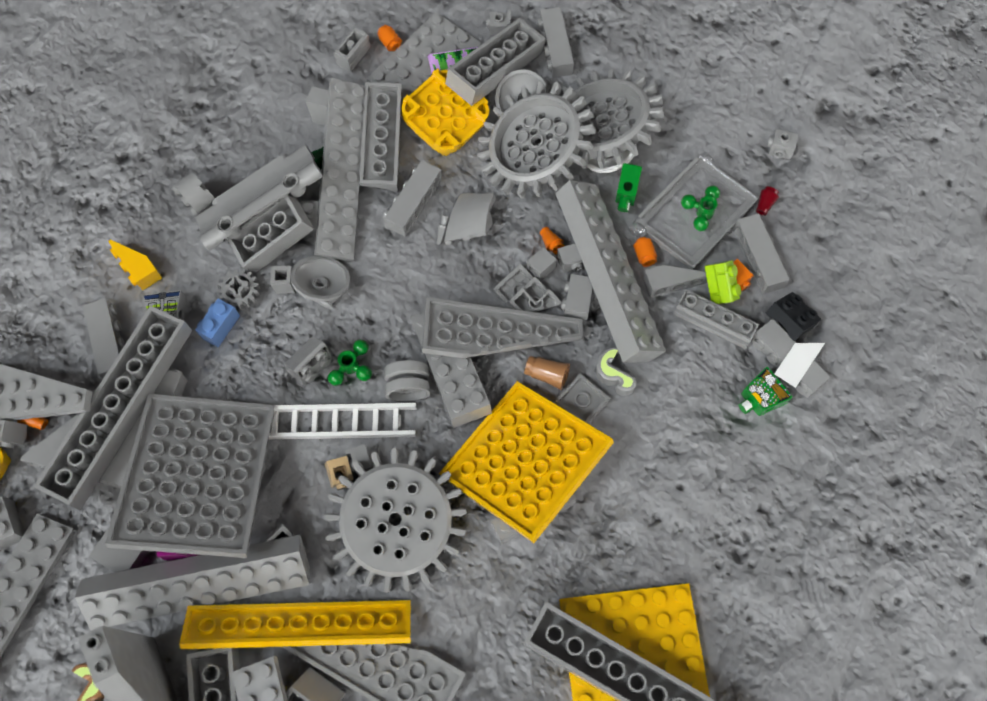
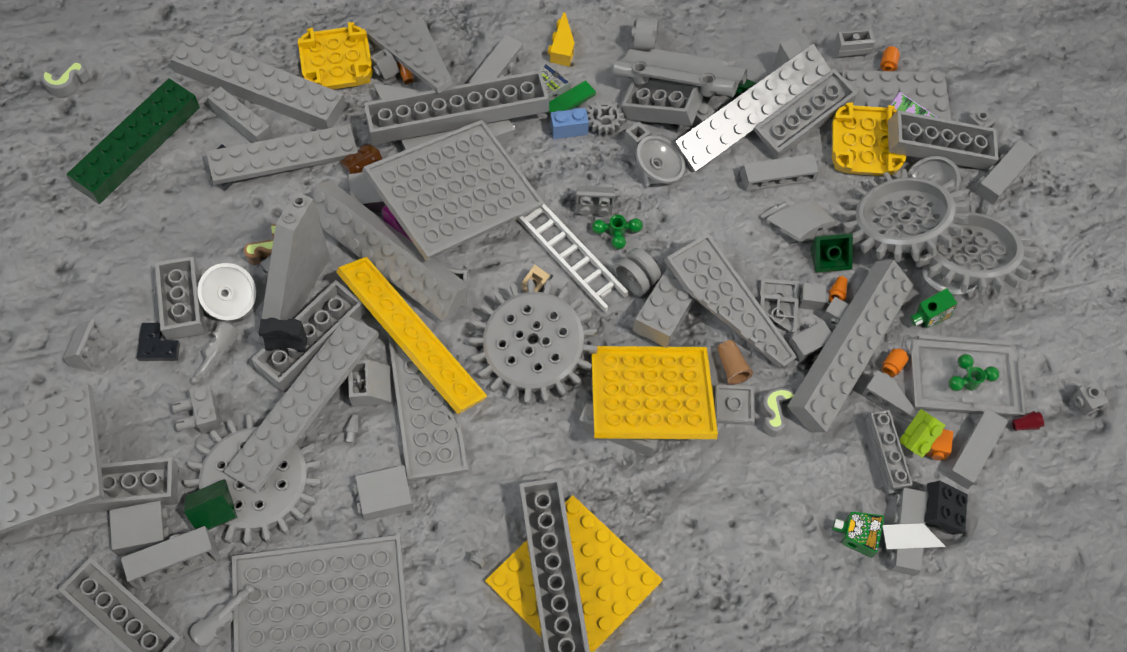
camera: 45 degrees right, 5 degrees down
none -> reddish brown bracket [340,144,383,174]
none -> green tile [547,80,596,116]
none -> dark green slope [810,233,853,273]

